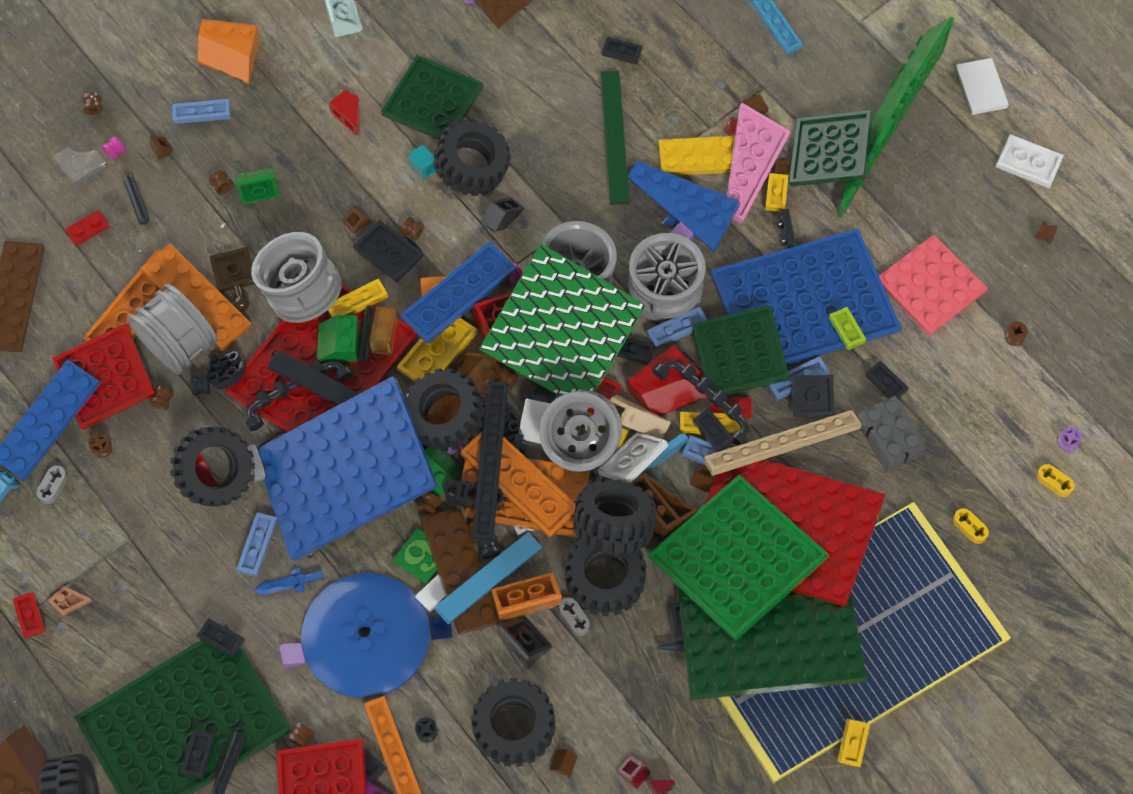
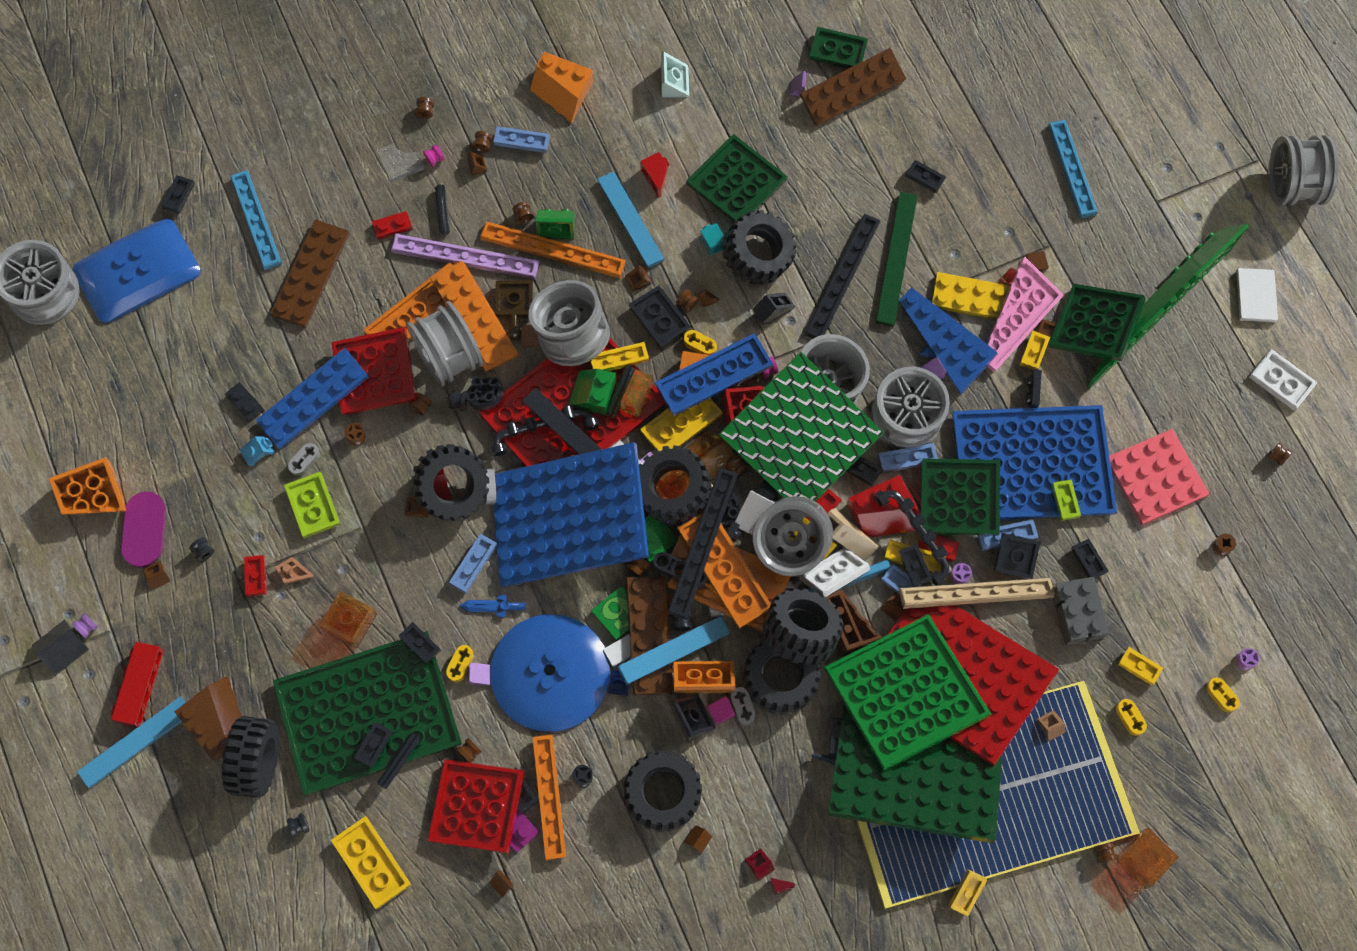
camera: 10 degrees right, 5 degrees up
none -> lime plate [284,471,341,539]
none -> clear orange brick [319,591,378,649]
none -> lavender tile [391,234,539,280]
none -> reddish brown slope [404,496,429,518]
none -> yellow beam [446,645,474,683]
none -> reddish brown wheel [472,131,493,153]
none -> orange tile [480,221,626,278]
none -> reddish brown slope [521,325,540,347]
none -> dark azure tile [598,171,664,268]
none -> yellow beam [684,330,717,355]
none -> reddish brown slope [697,290,720,307]
none -> dark pink slope [708,696,735,725]
none -> black tile [805,213,881,339]
none -> medium lavender wheel [950,563,972,585]
none -> medium nougat slope [1037,710,1066,741]
none -> reddish brown wheel [1094,843,1118,863]
none -> clear orange brick [1116,827,1179,889]
none -> yellow plate [1117,647,1163,686]

